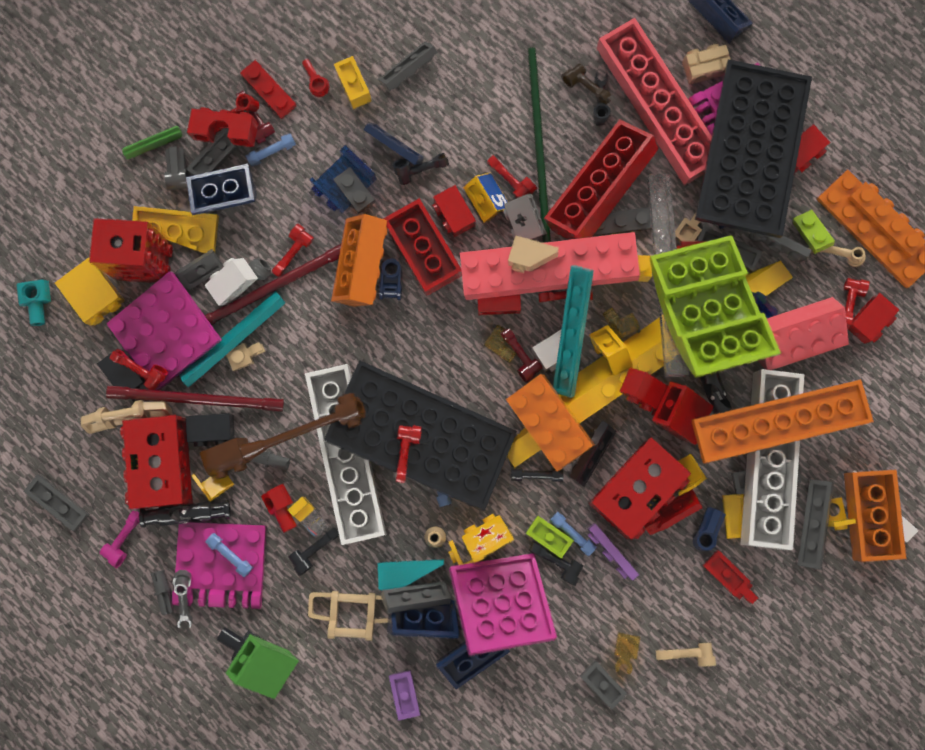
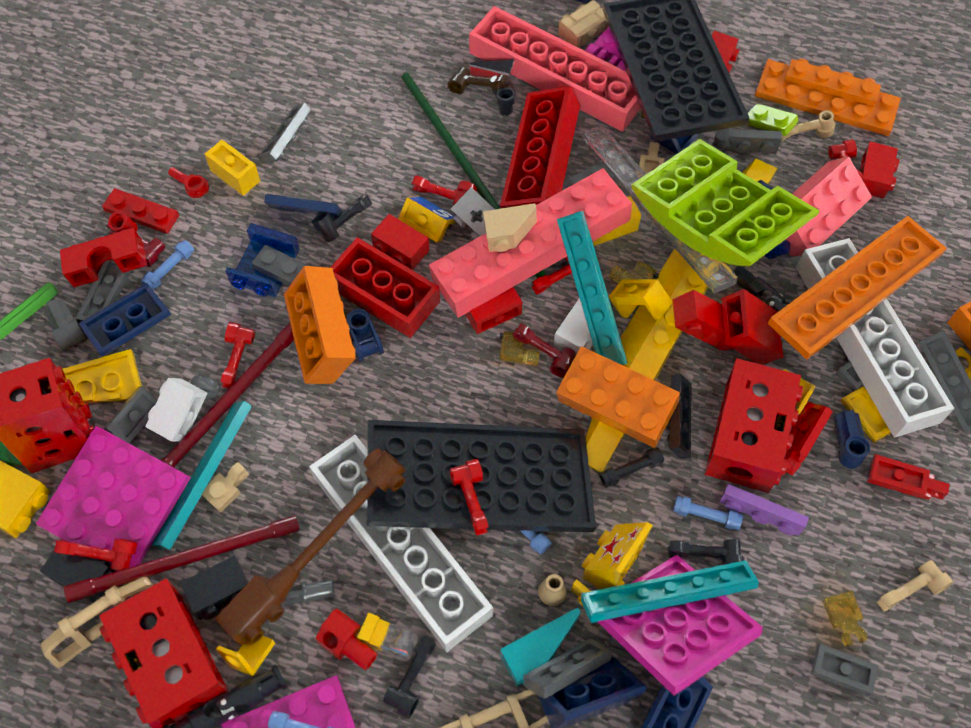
camera: 30 degrees left, 20 degrees down
lime plate [526,515,574,559] -> none
none -> sticker [469,59,514,77]
none -> teal tile [581,560,759,623]

